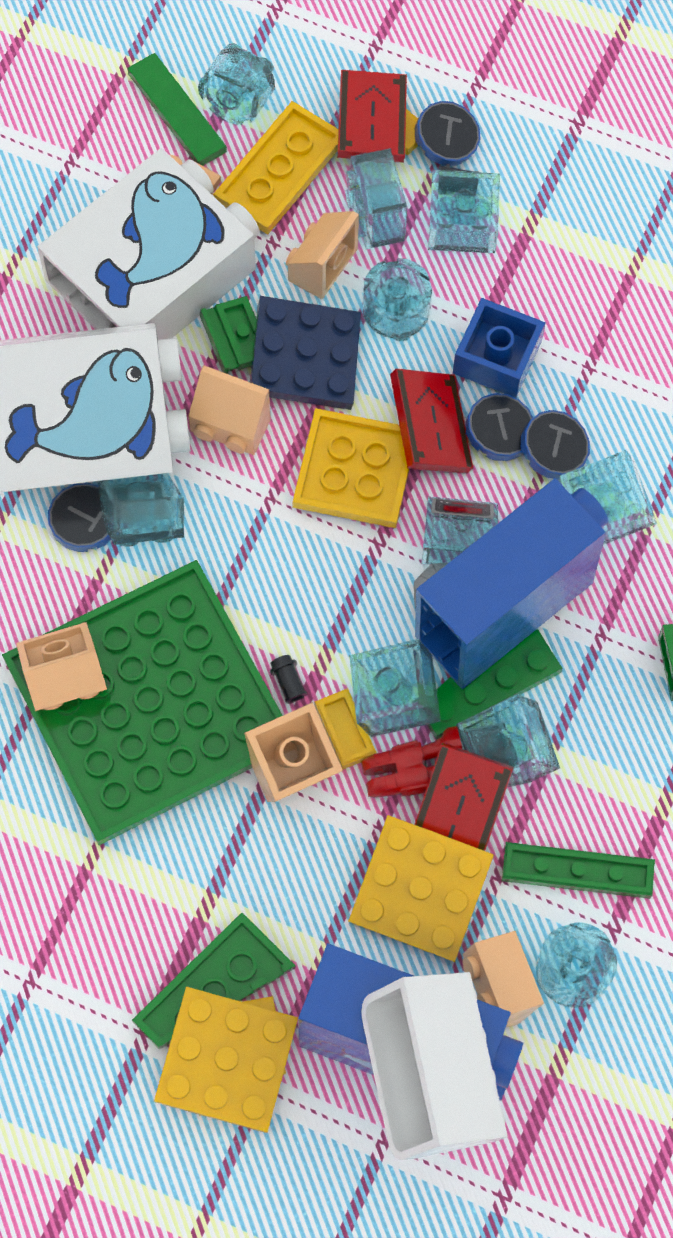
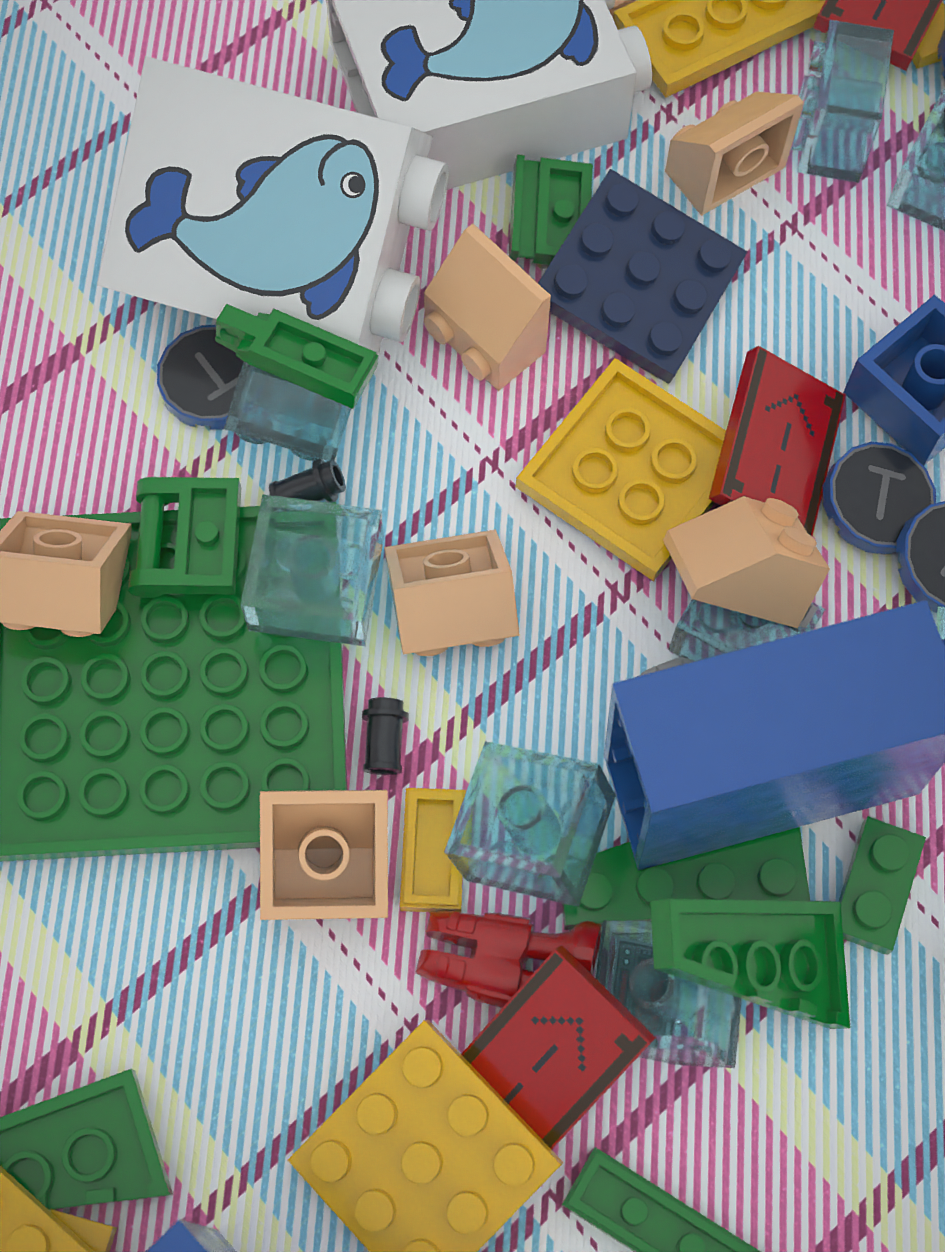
camera: 25 degrees right, 0 degrees up
clear light blue brick [363,258,432,341] -> none
none -> green plate [128,477,242,598]
none -> green hinge [215,304,379,409]
none -> clear light blue brick [241,494,384,647]
none -> black pin [269,458,346,505]
none -> light nougat slope [384,529,520,656]
none -> green wing [650,899,851,1029]
none -> light nougat slope [663,496,830,629]
none -> green plate [838,816,926,955]

